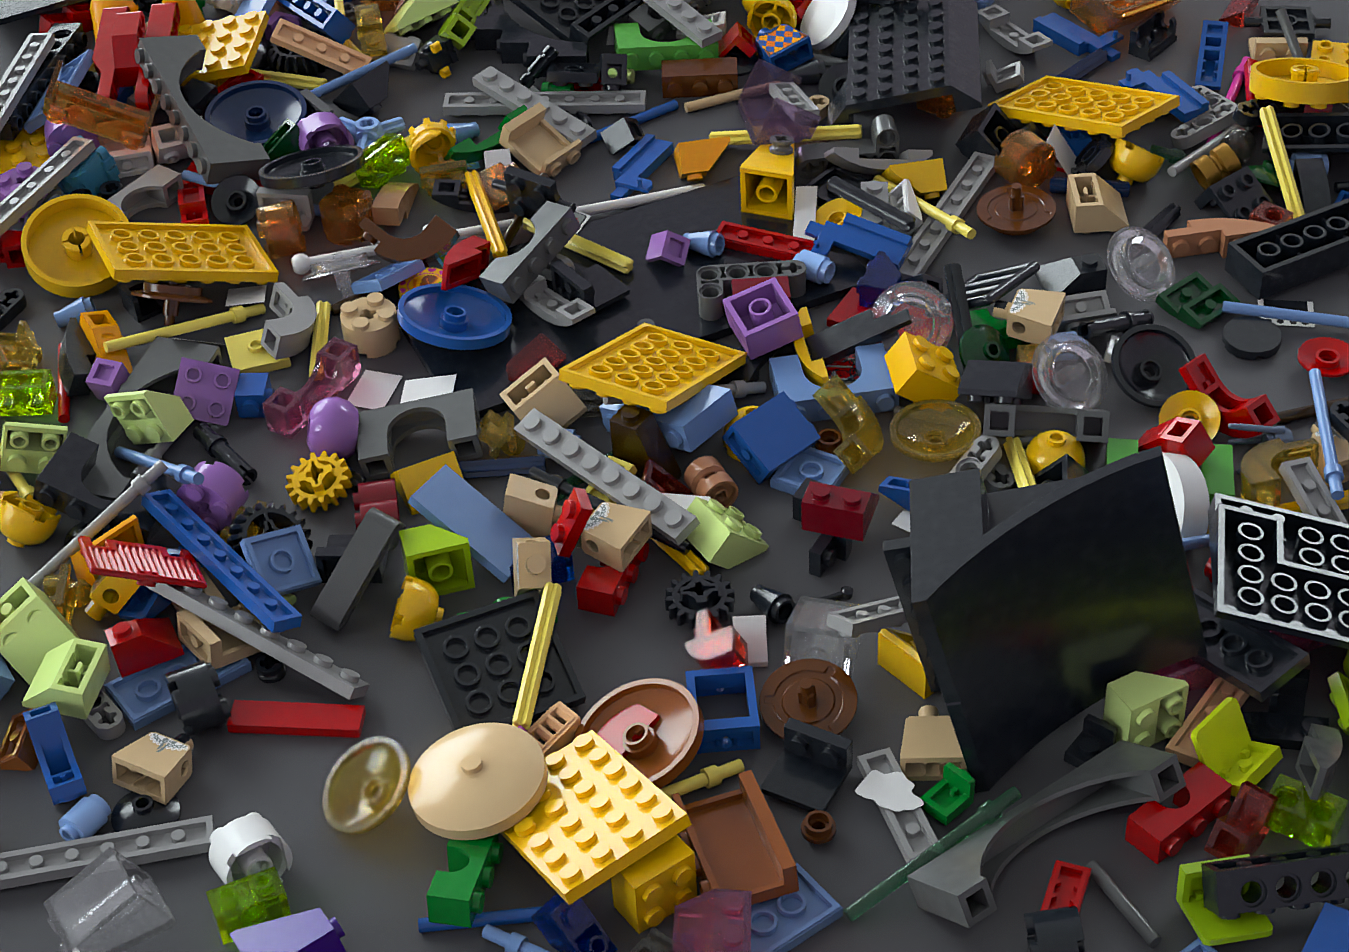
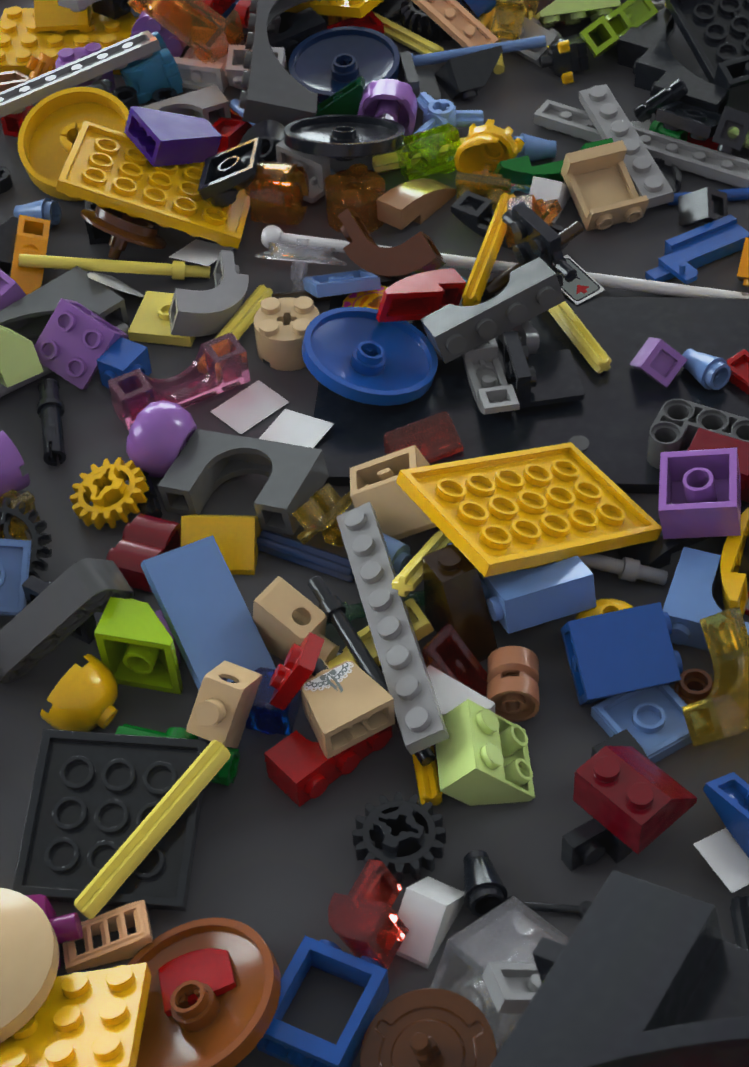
camera: 30 degrees right, 5 degrees up
none -> dark purple slope [124,106,222,167]
none -> black slope [198,137,262,207]
none -> light yellow axle [391,530,451,597]

